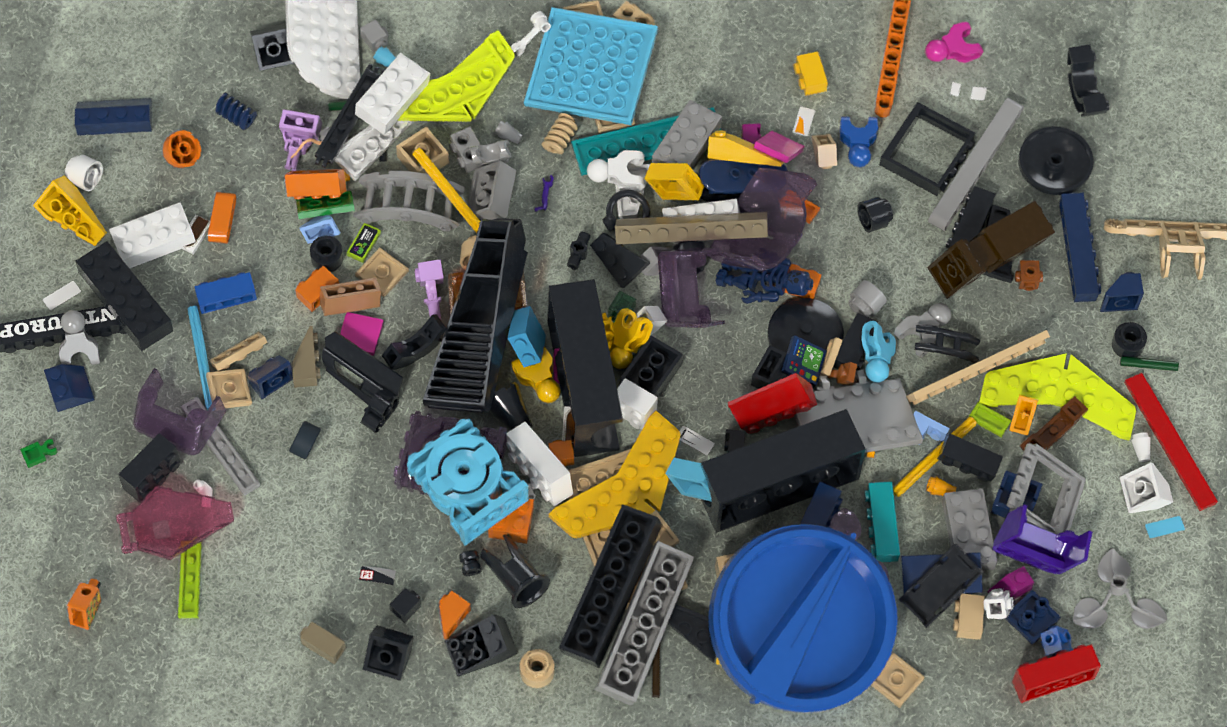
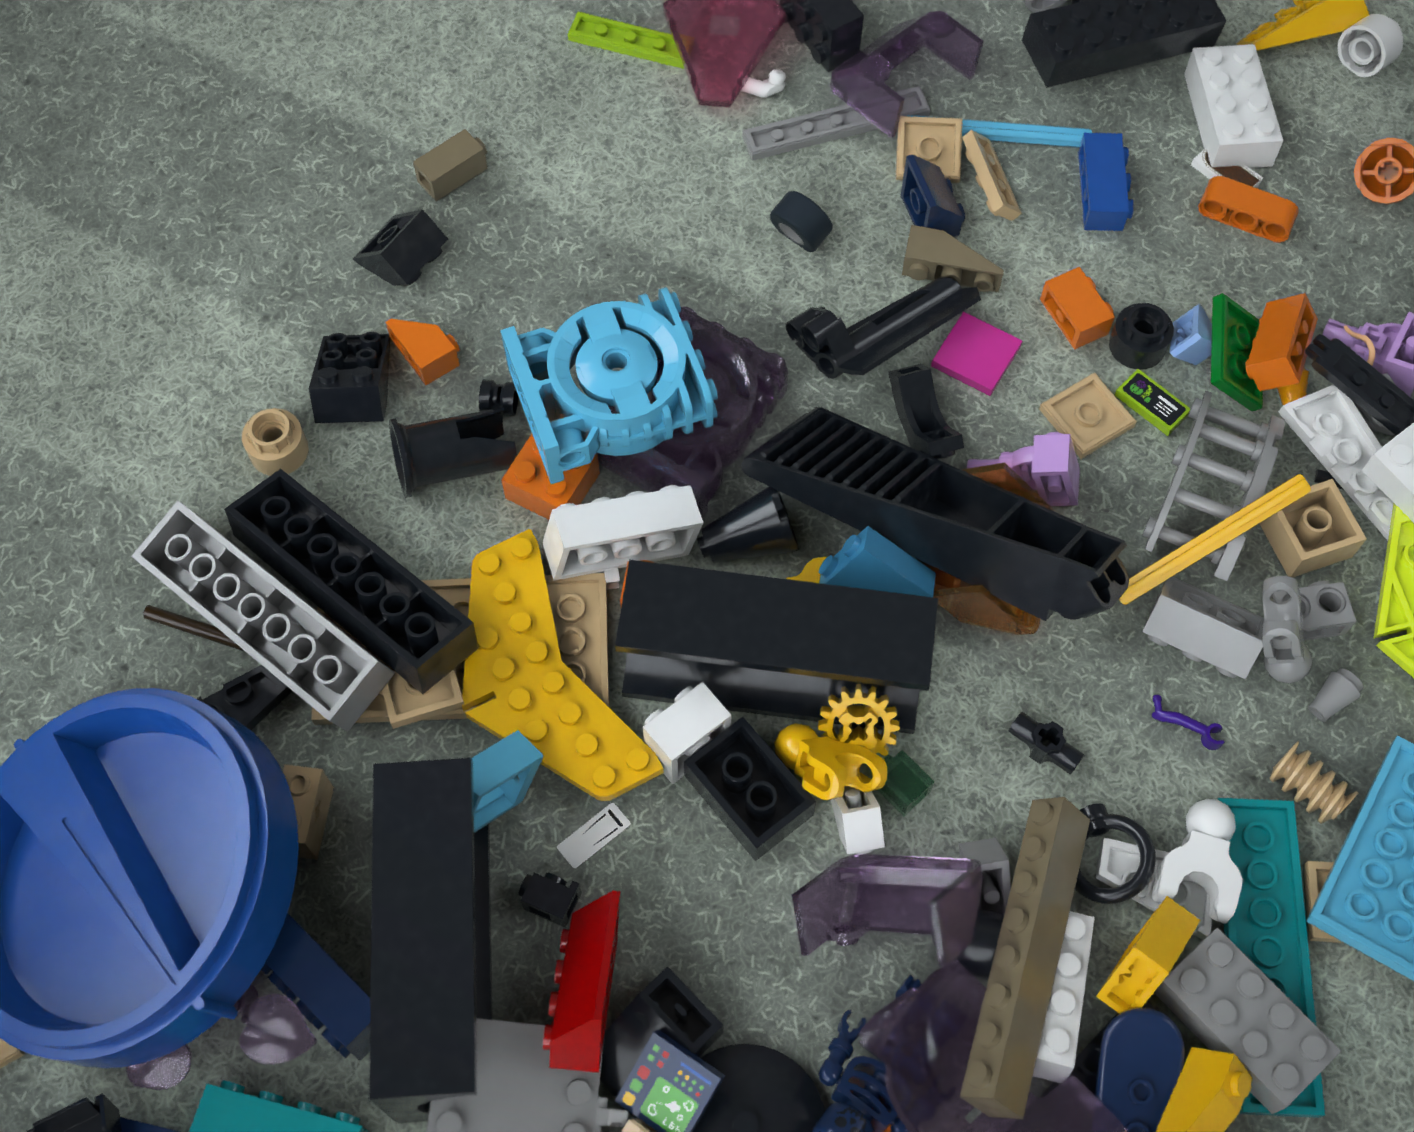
camera: 110 degrees right, 0 degrees up
medium nougat brick [320,278,381,316] -> none
sticker [359,566,396,585] -> none
black brick [389,588,421,623] -> none
black wing [590,233,650,288] -> none

